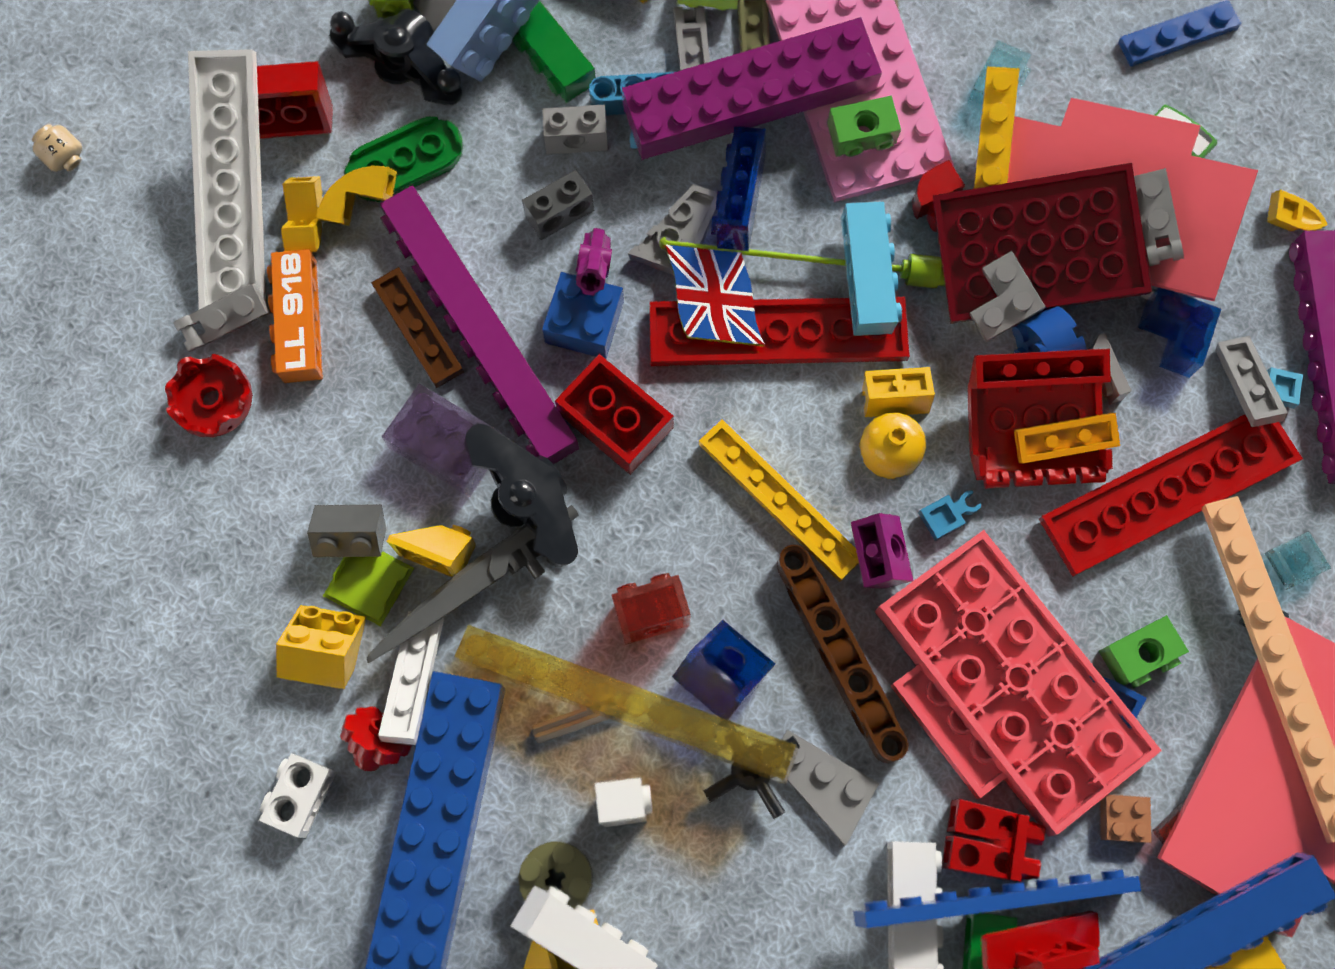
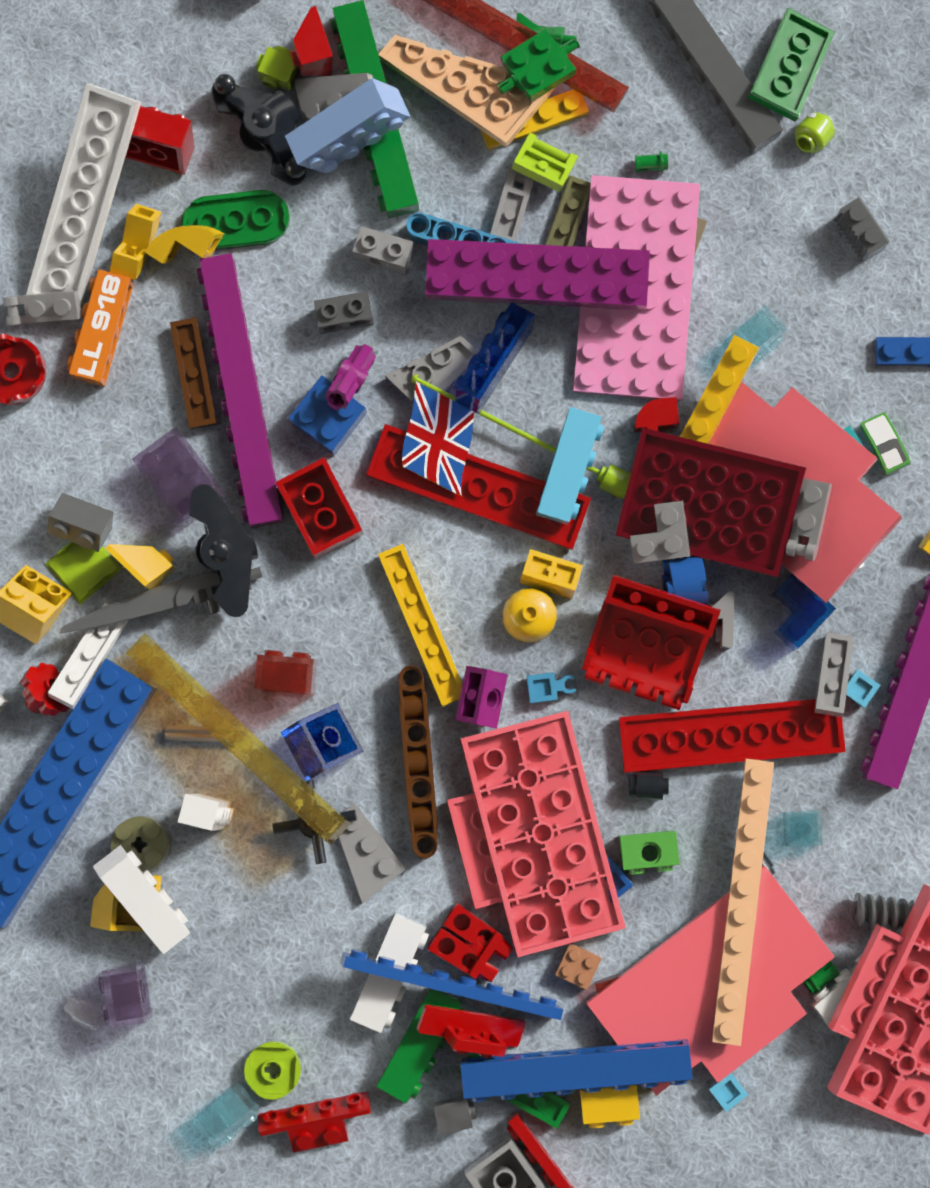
camera: 20 degrees right, 10 degrees up
bright green brick [827,95,901,157] -> none
light orange plate [1014,413,1120,464] -> none
none -> black brick [629,772,669,800]

